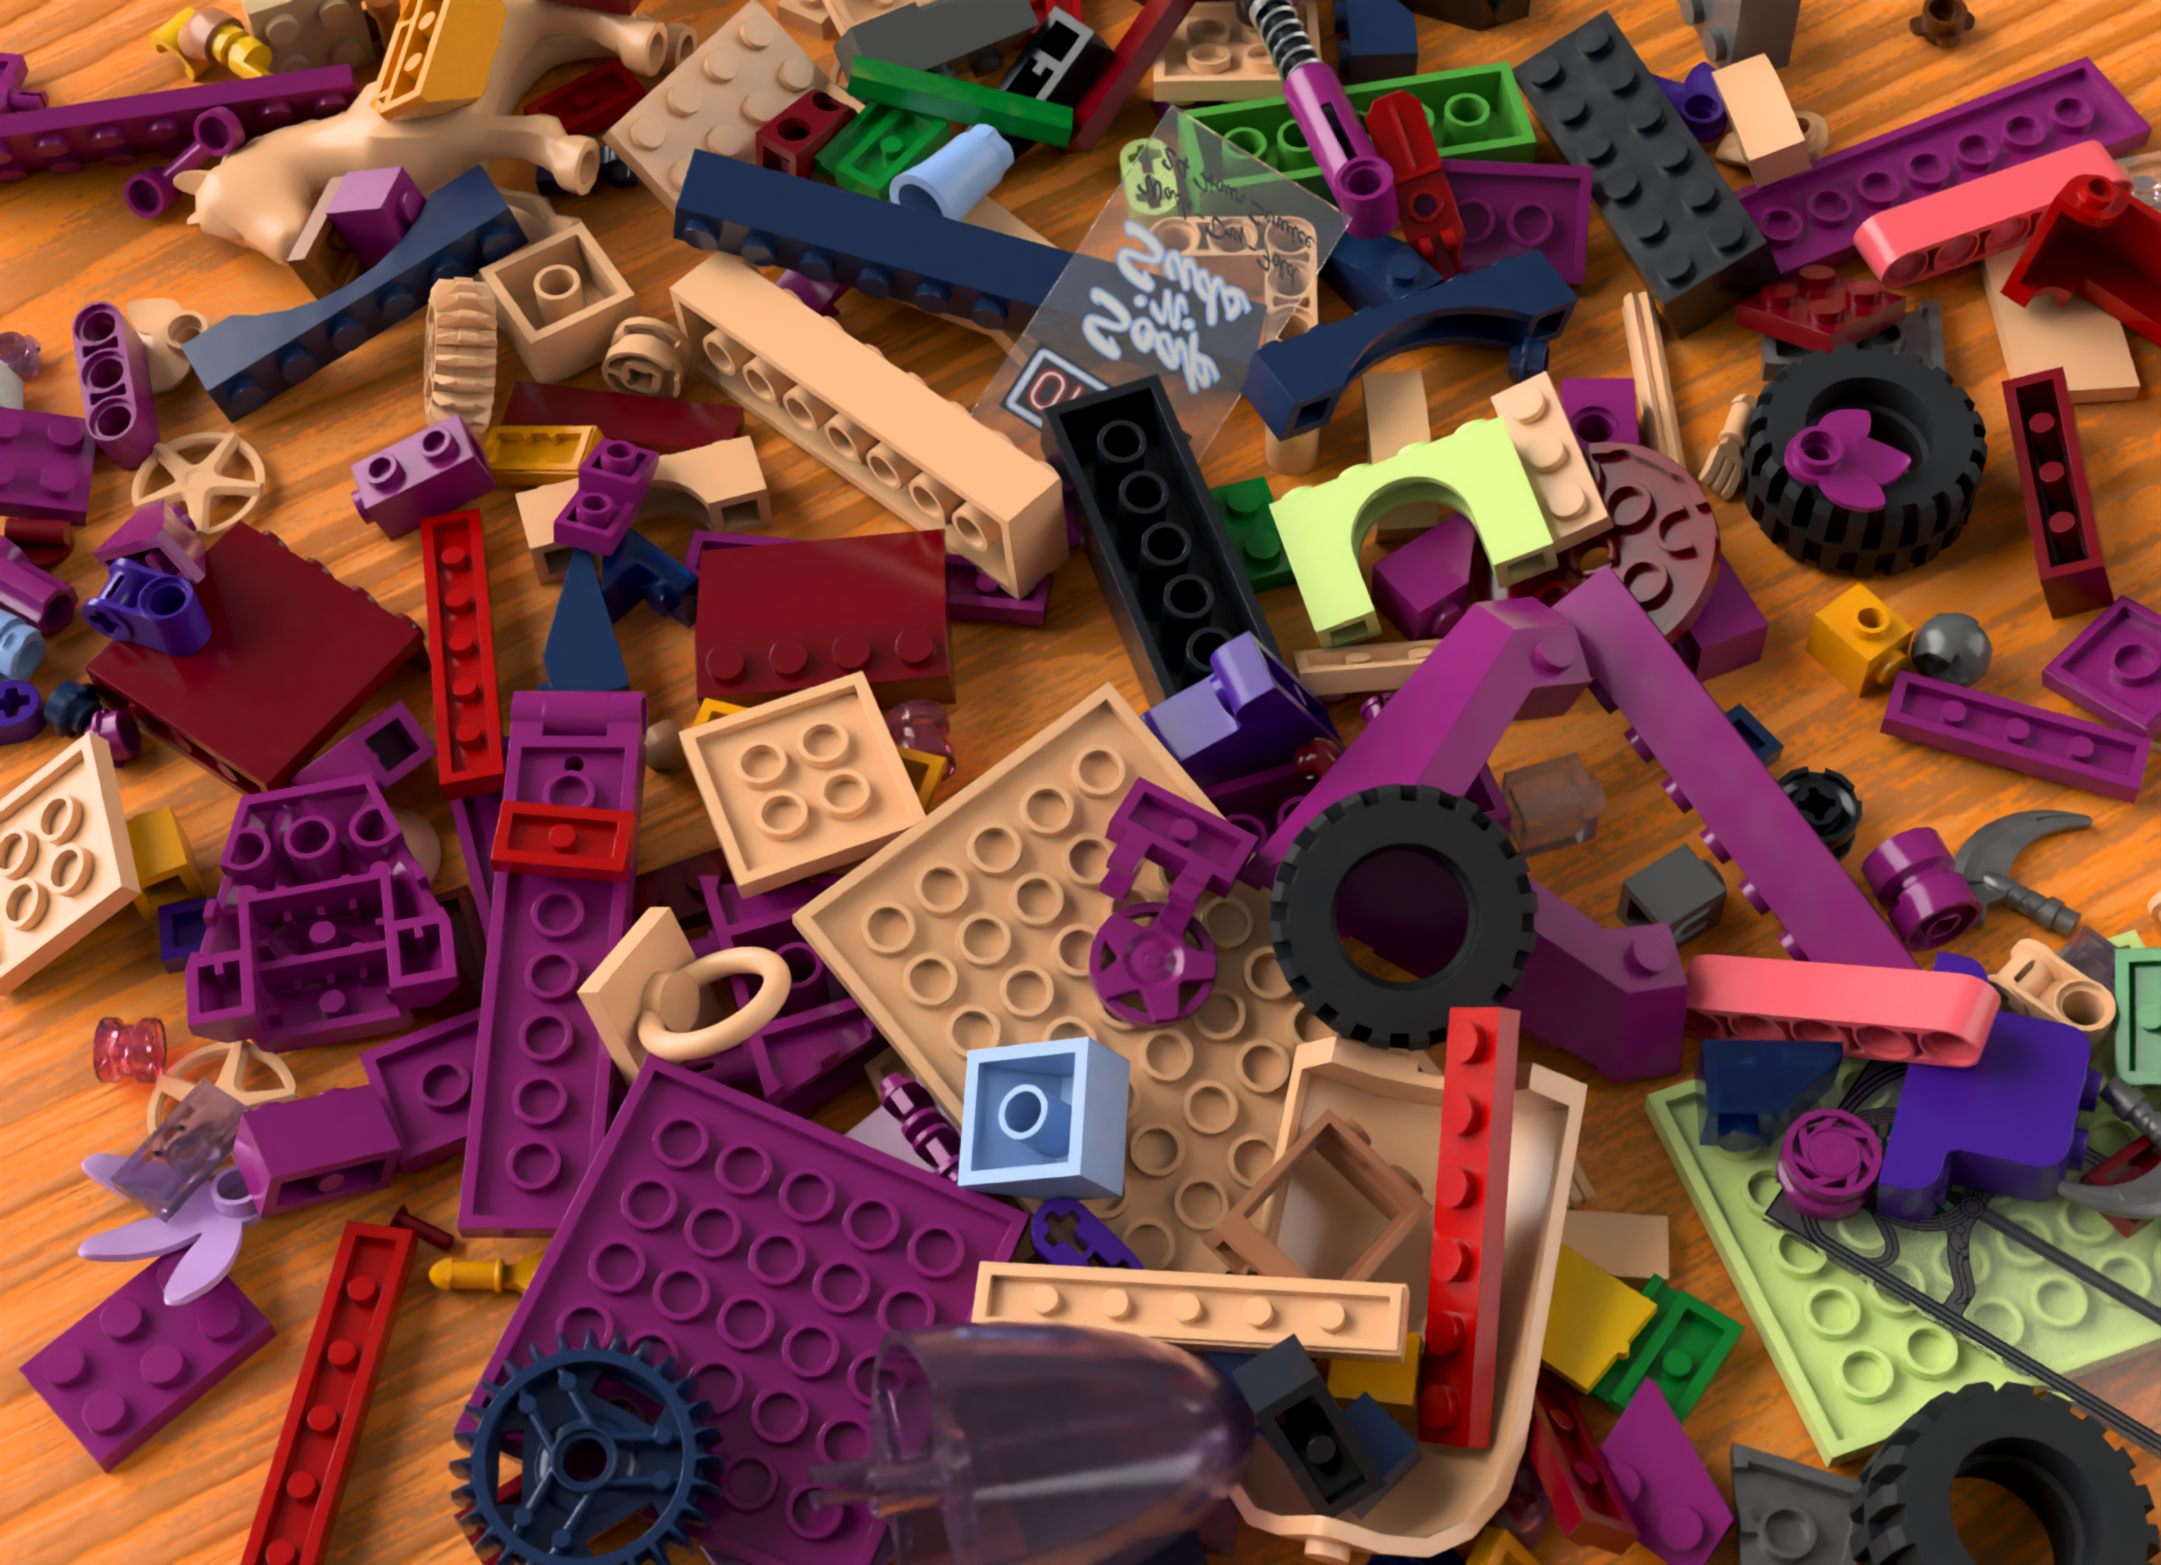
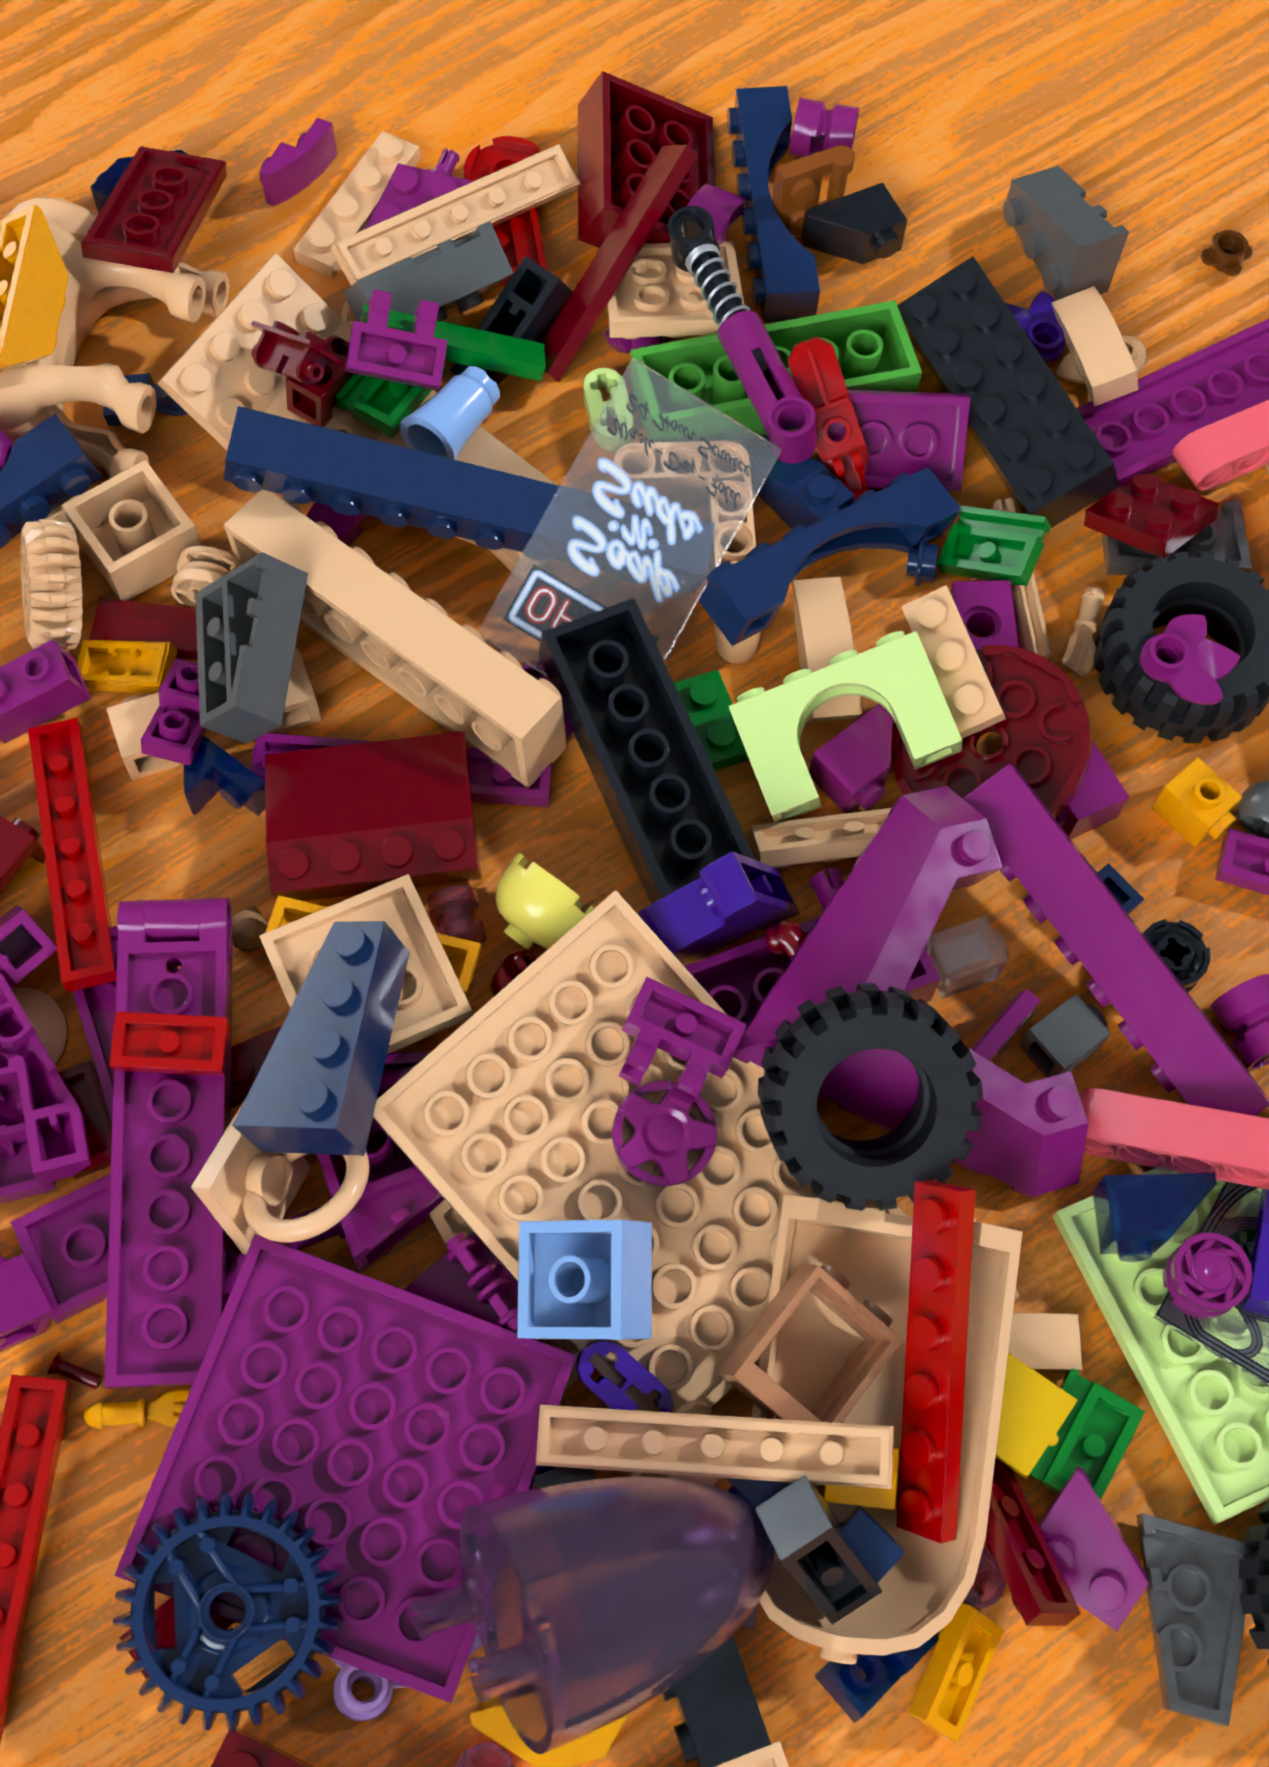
camera: 10 degrees left, 10 degrees up
red plate [523,58,646,136] -> none
dark blue slope [537,547,632,691] -> none
none -> dark grey wedge [195,552,308,744]
none -> dark blue wedge [232,921,410,1156]
none -> dark red hinge [251,320,343,385]
none -> magenta plate [345,289,448,391]
none -> light yellow cylinder [495,853,594,950]
none -> green plate [936,506,1051,586]
none -> magenta tile [971,989,1041,1062]

